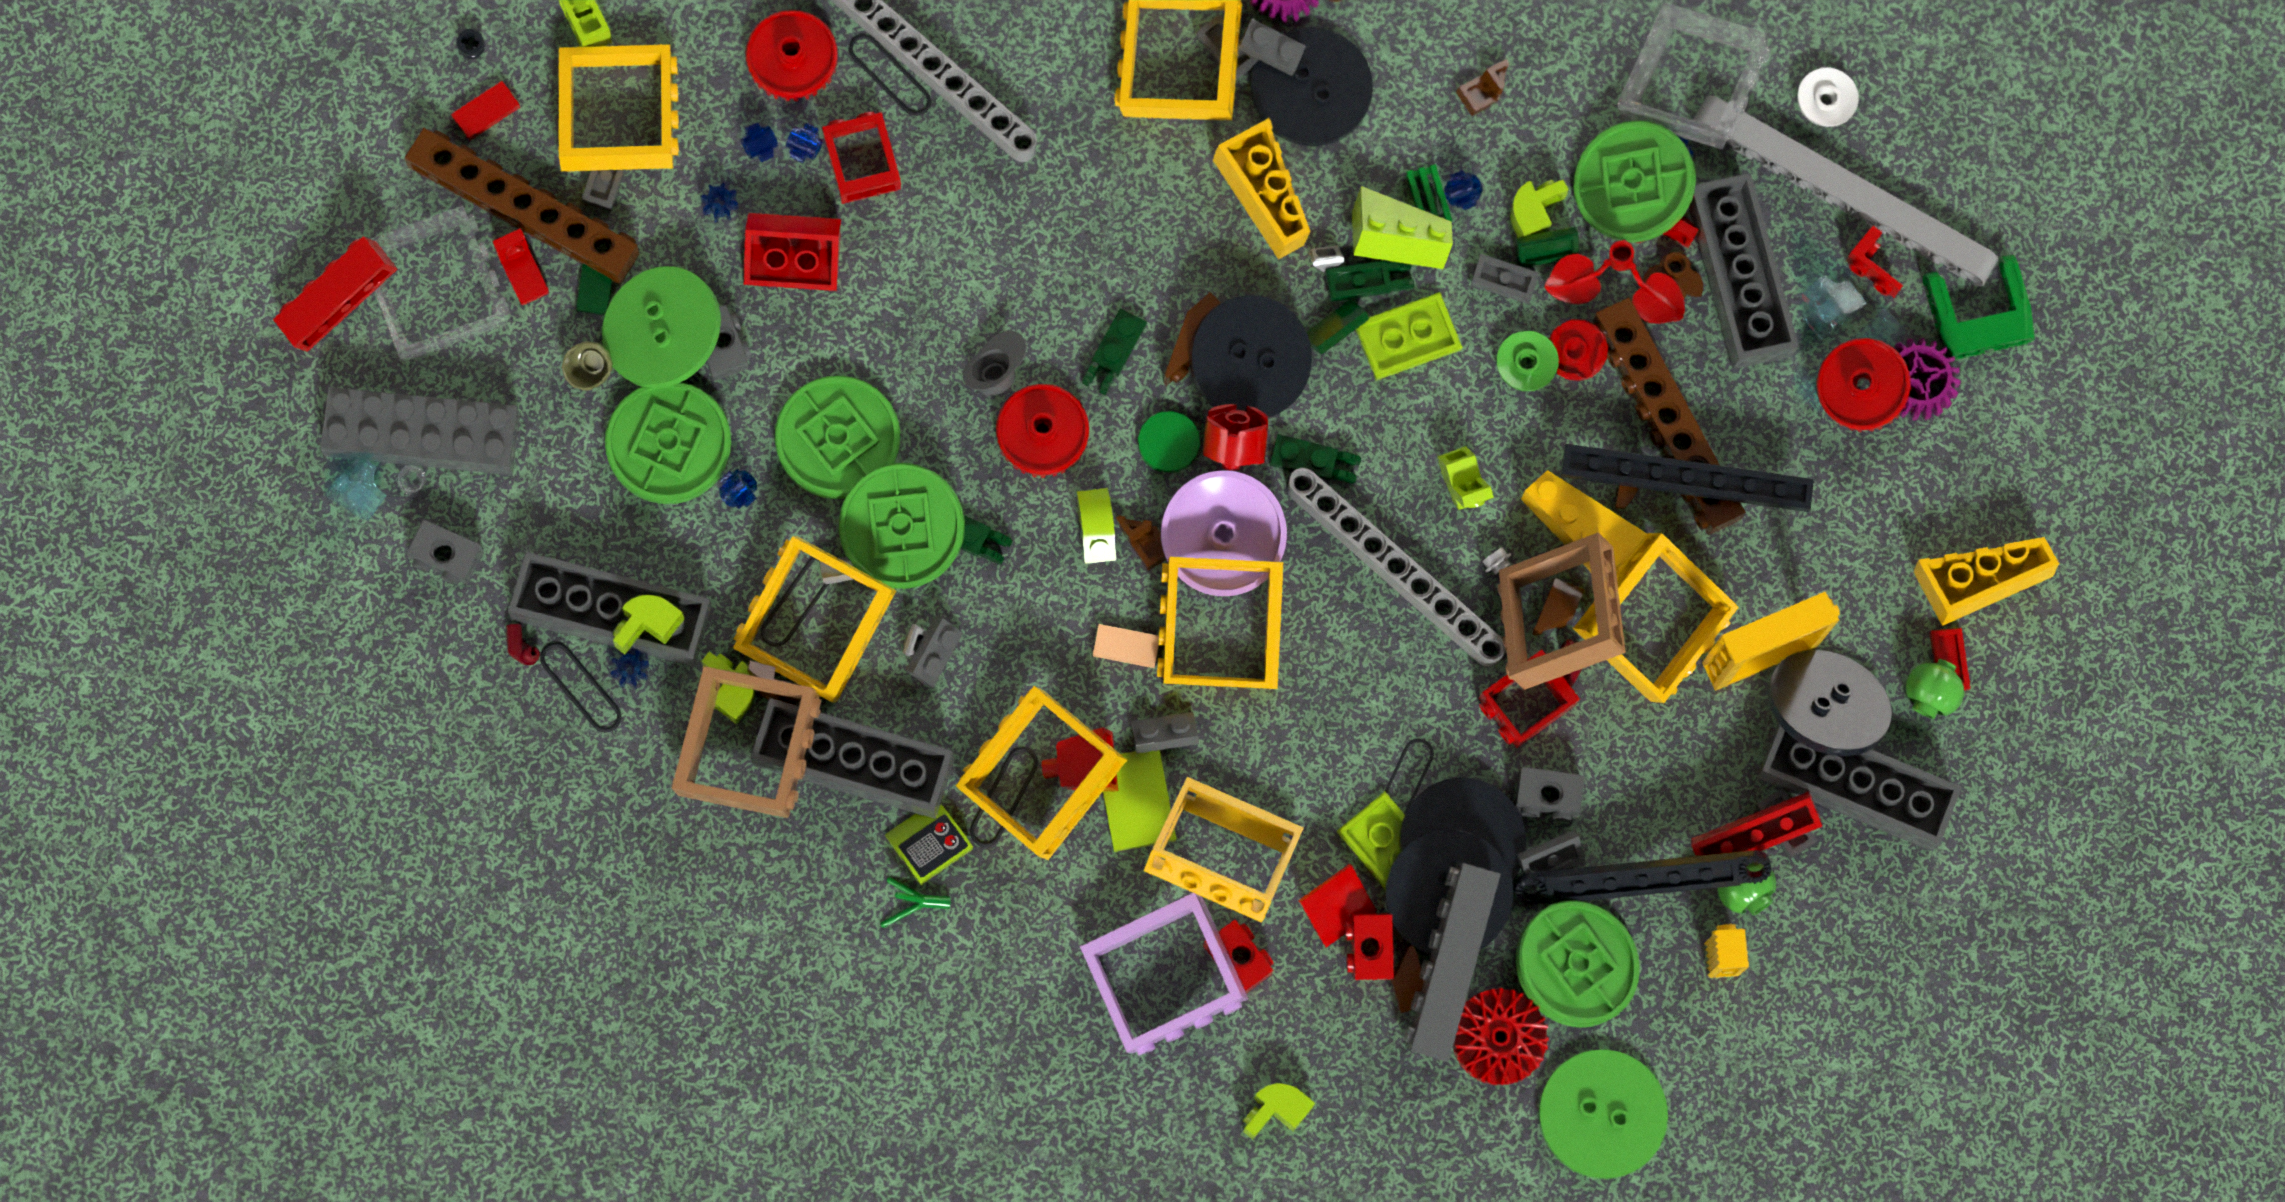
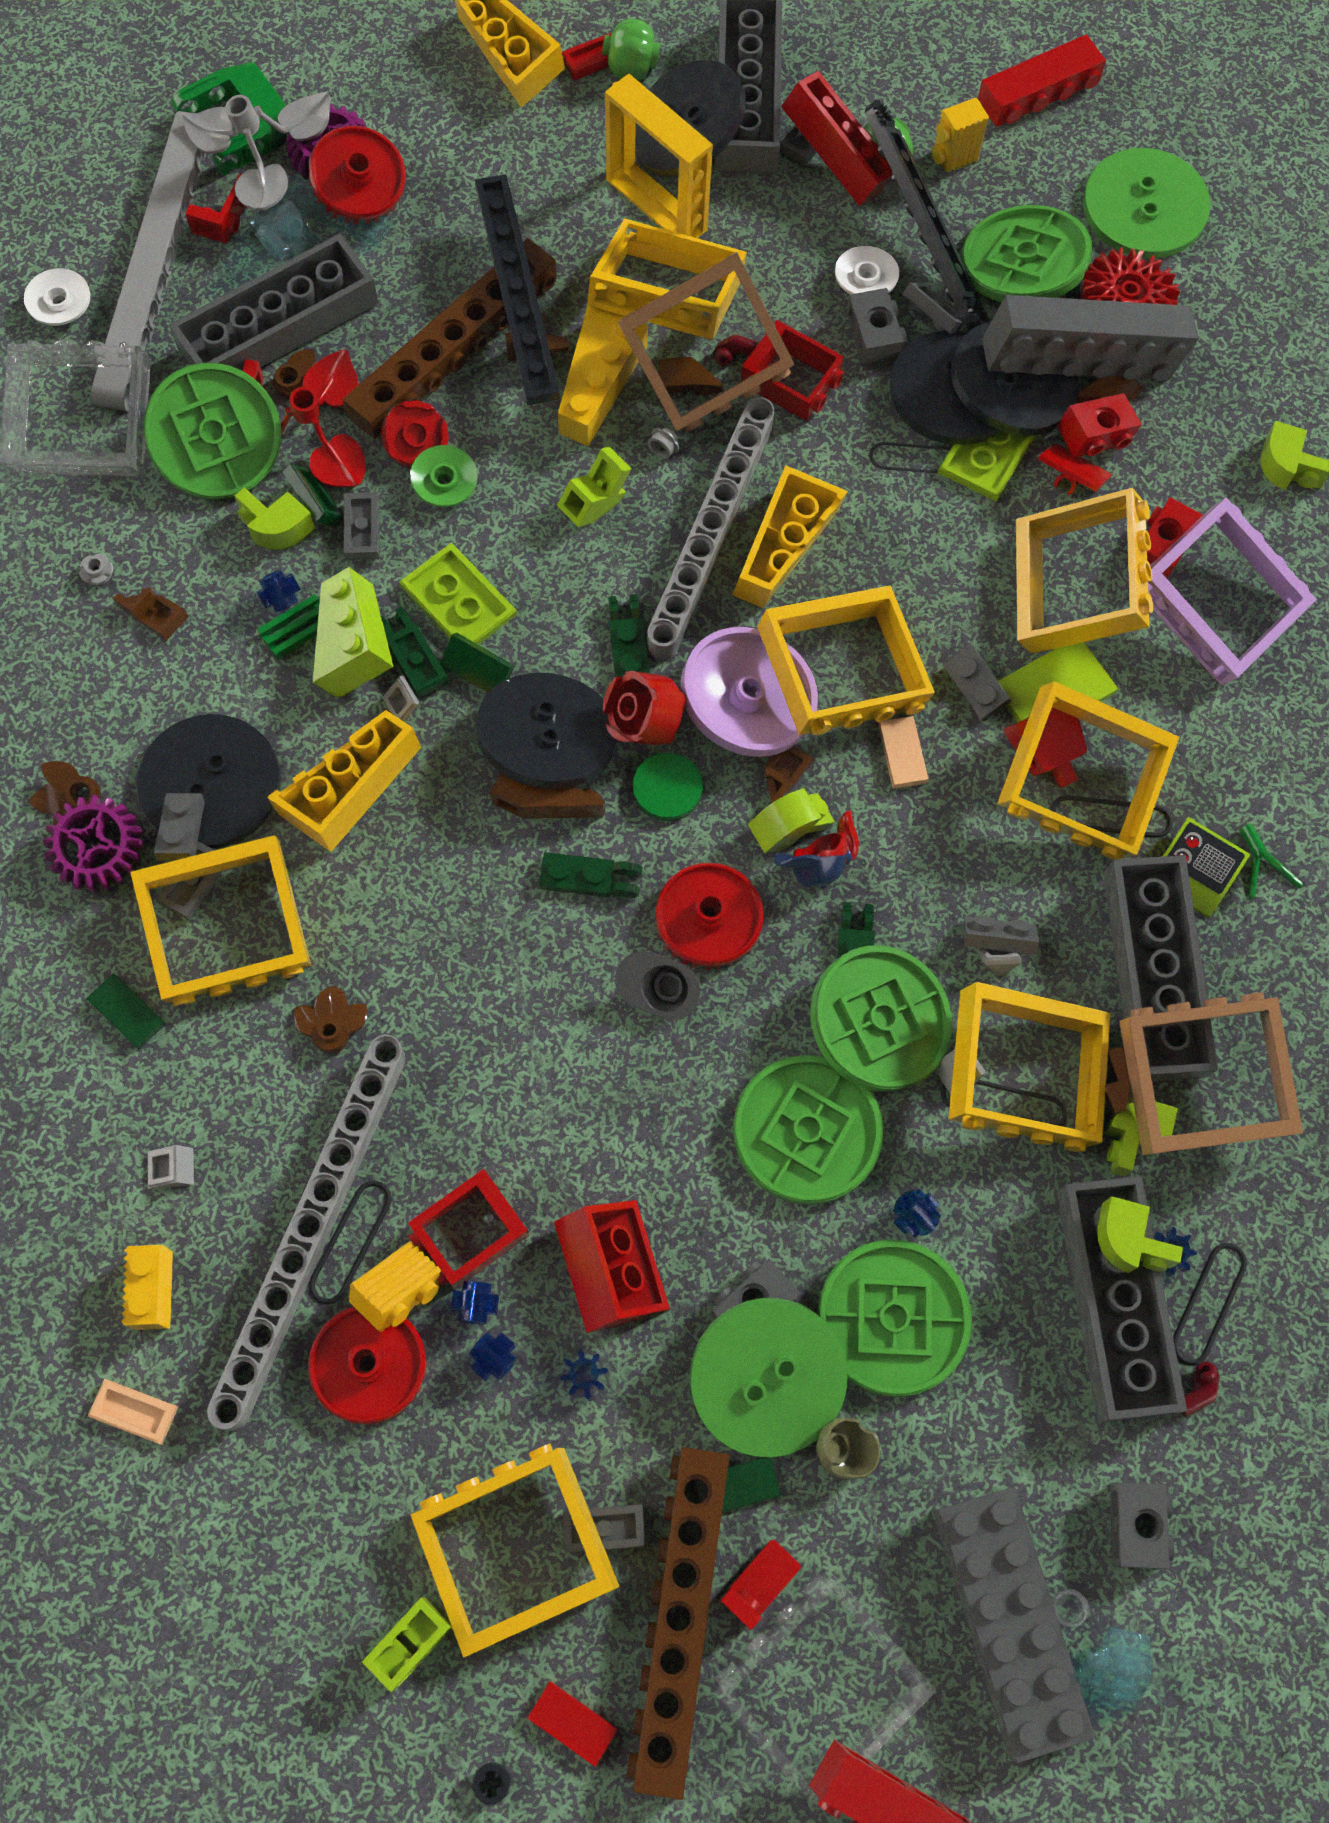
camera: 105 degrees left, 5 degrees down
none -> light grey plate [79,554,114,585]
none -> light grey plant [183,92,331,211]
none -> reddish brown plate [294,986,367,1054]
none -> yellow brick [349,1241,441,1332]
none -> yellow wedge [732,465,848,608]
none -> hair [774,810,859,889]
none -> white dish [835,246,899,294]
none -> red brick [977,34,1106,127]

